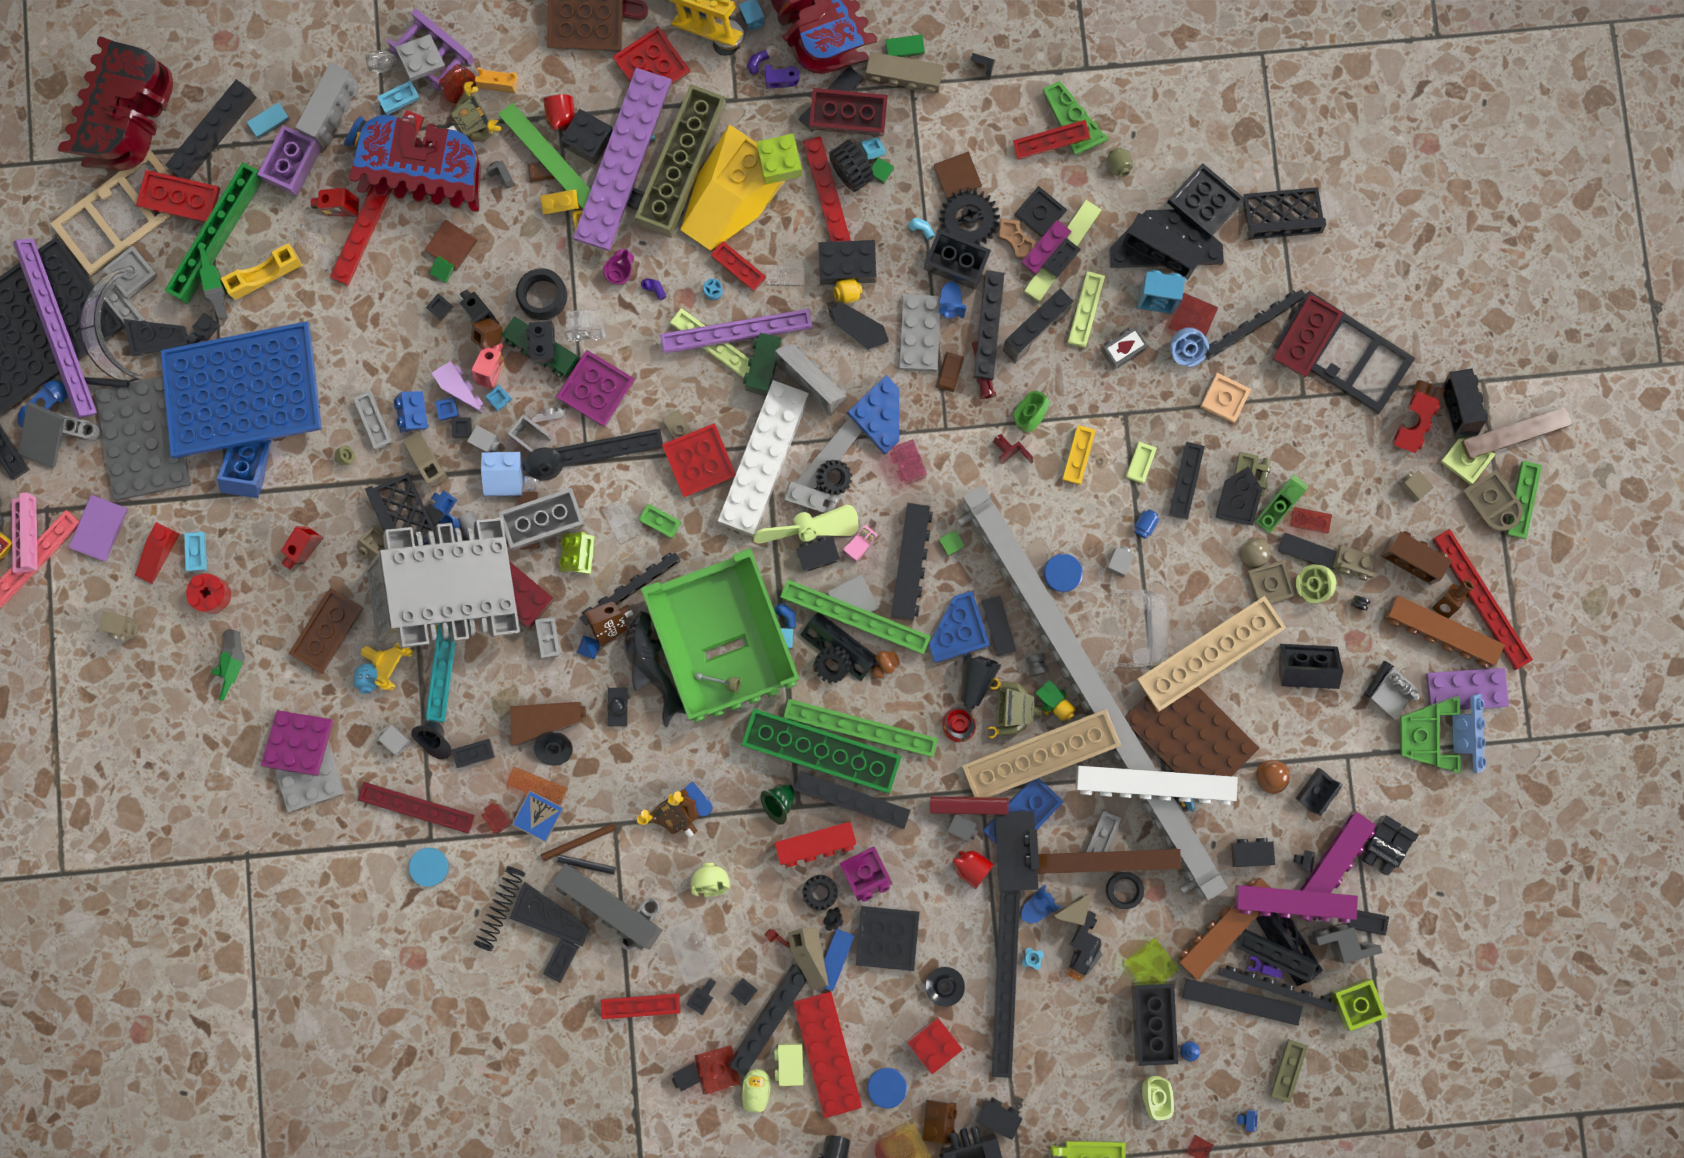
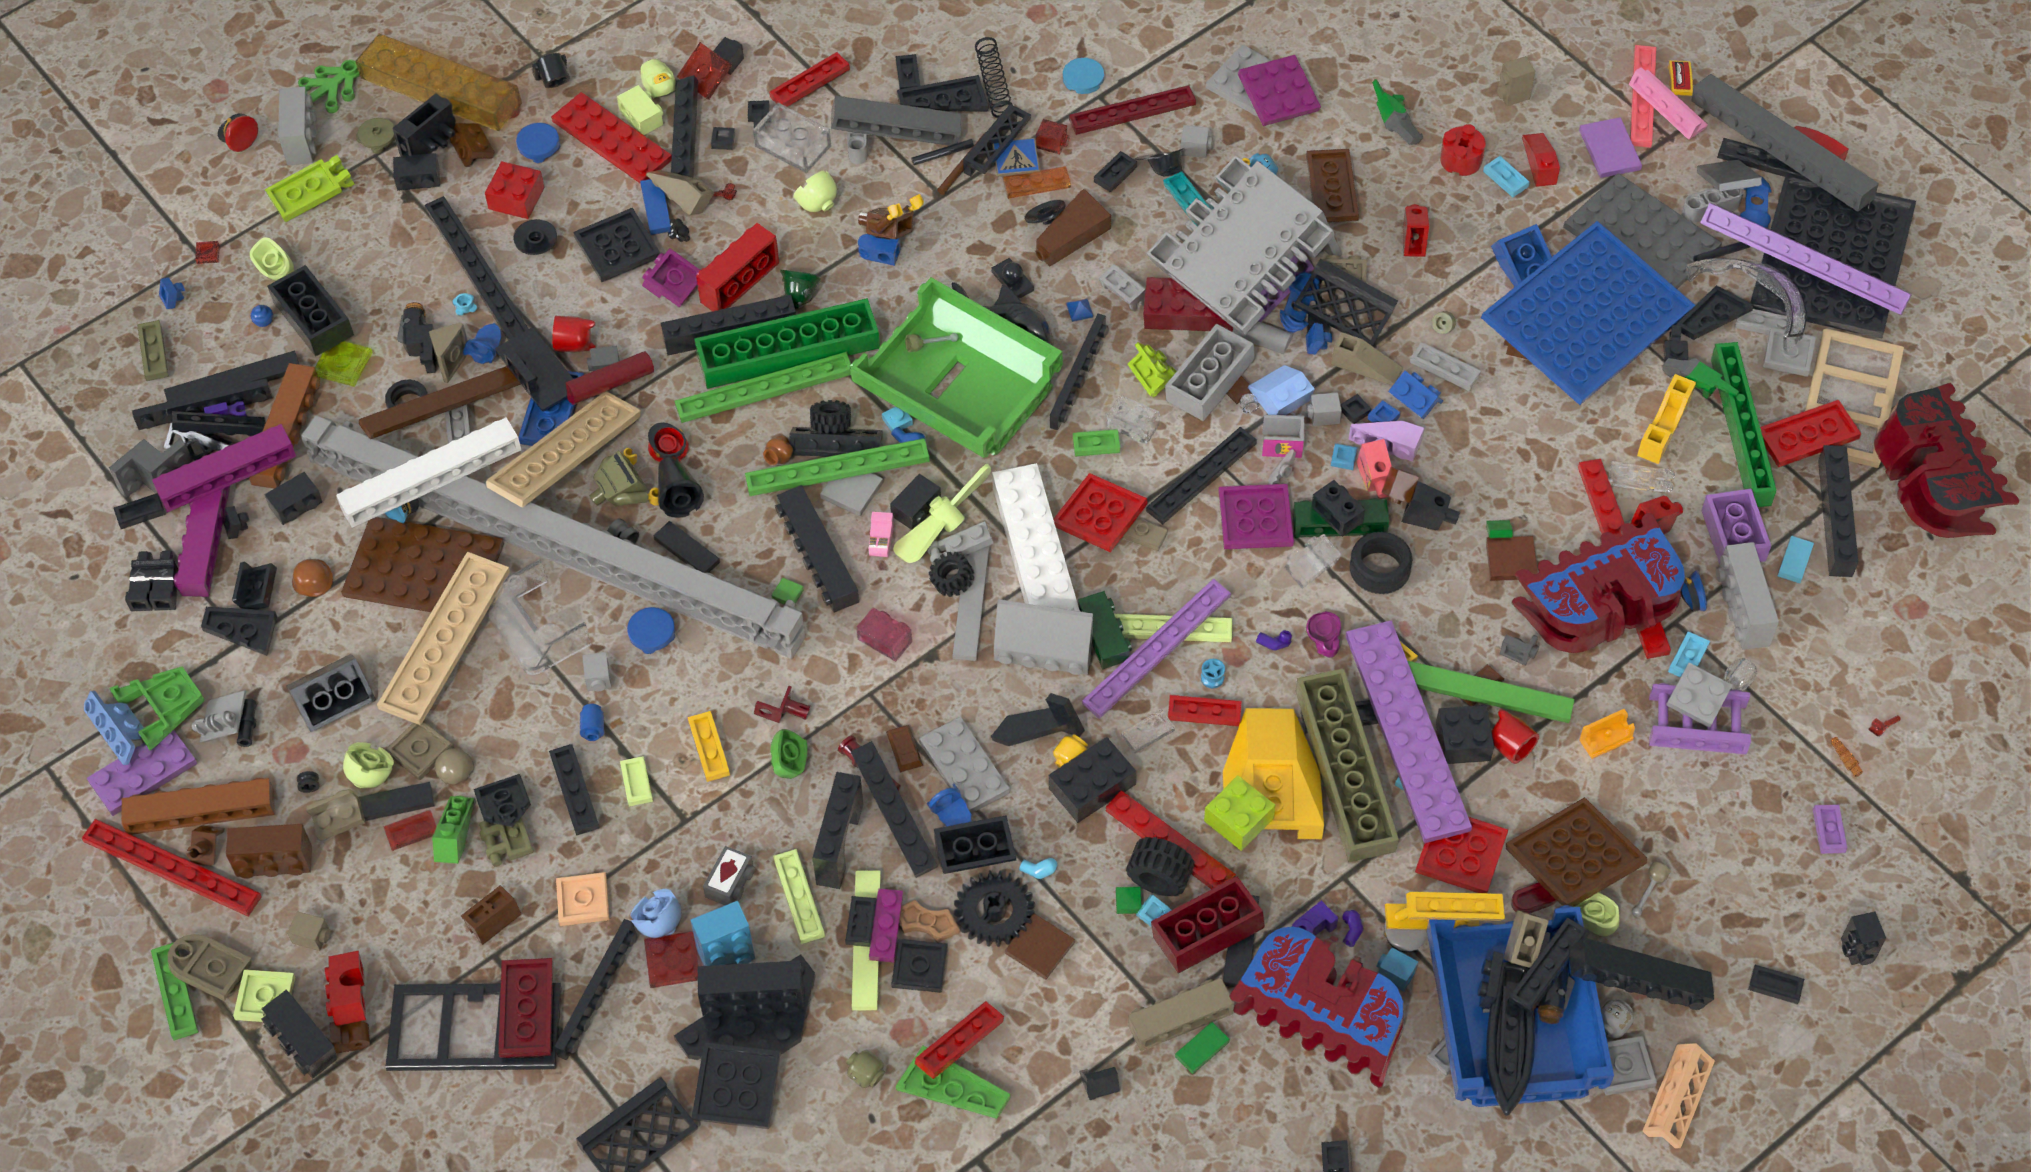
camera: 145 degrees right, 25 degrees down
black plate [426,294,453,321] -> none
clear red tile [439,64,476,104] -> none
olive torso [447,82,501,142] -> none
black dish [525,447,563,481] -> none
yellow plate [540,190,579,215] -> none
reddish brown torso [584,602,633,647] -> none
black tyre [803,875,838,911] -> none
plate [846,375,899,455] -> none
blue plate [929,591,990,663] -> none
green piece [1036,680,1075,721] -> none
lime brick [1330,978,1387,1031] -> none
tile [1461,407,1572,460] -> none
none -> black wing [201,606,277,656]
none -> reddish brown hinge [461,885,522,945]
none -> black fence [963,104,1031,177]

